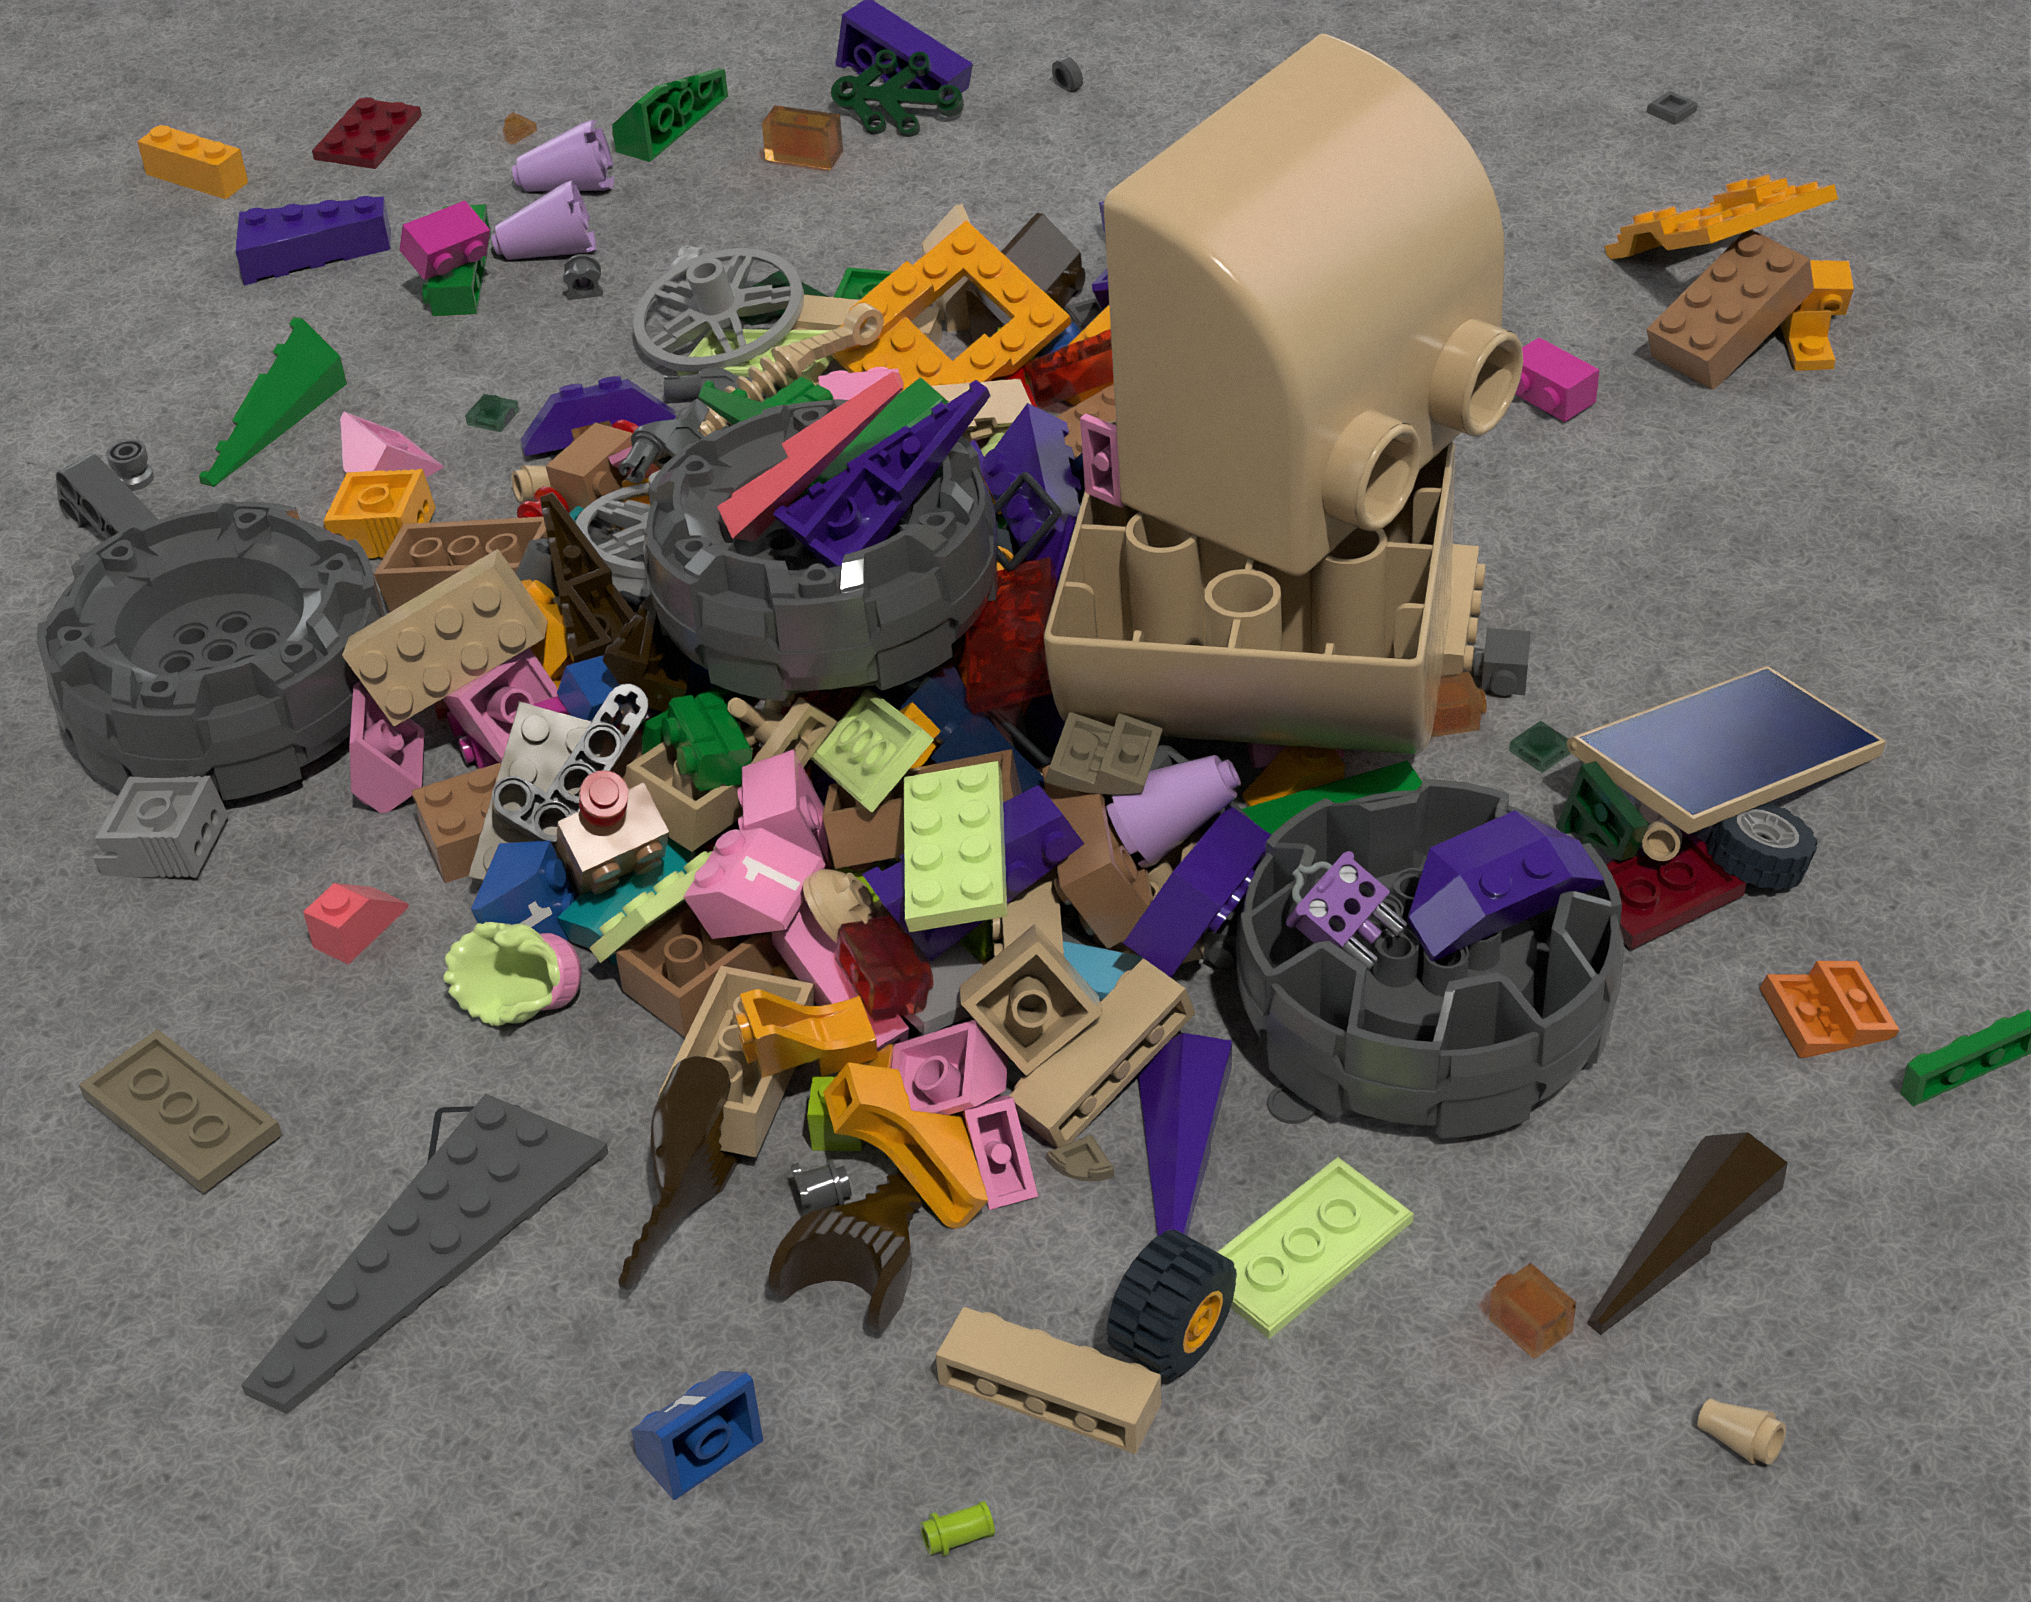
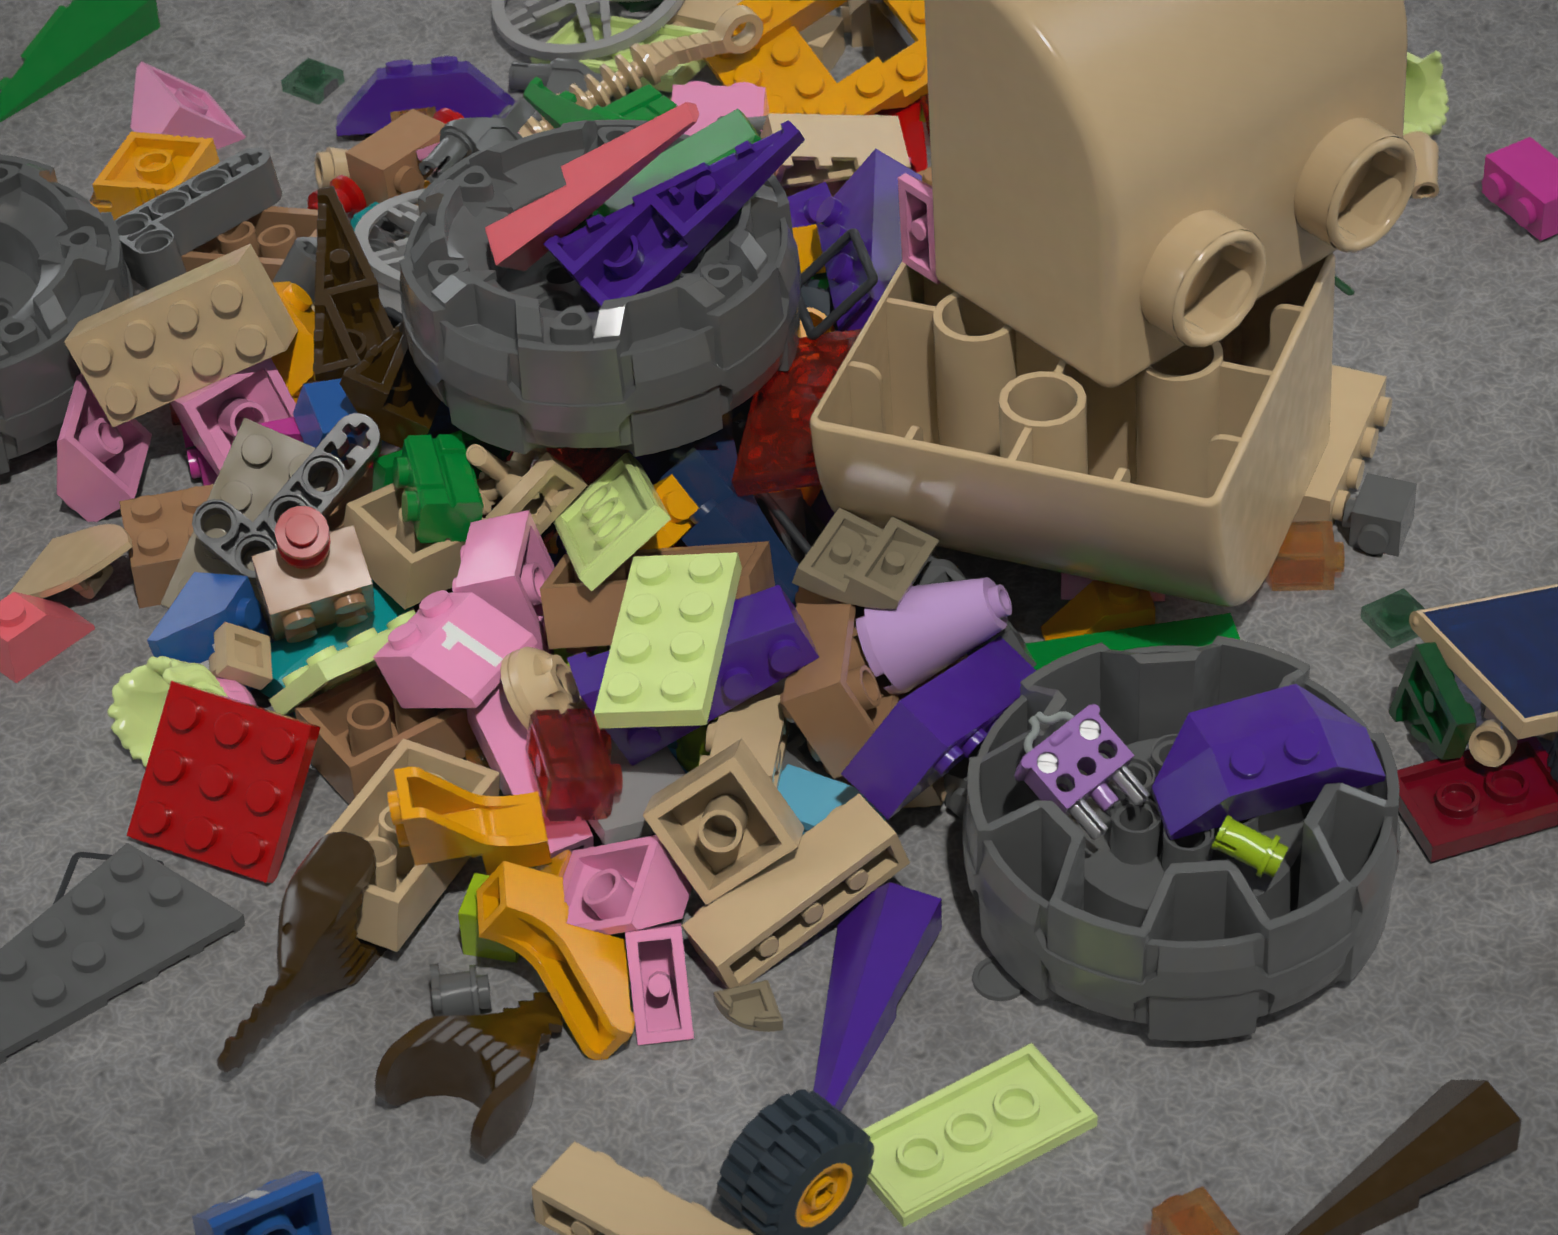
camera: 10 degrees right, 0 degrees up
none -> tan shield [8,524,132,599]
none -> dark grey beam [115,147,282,290]
none -> red plate [126,681,321,883]
none -> tan tile [209,622,272,690]
none -> lime pin [1211,815,1289,878]

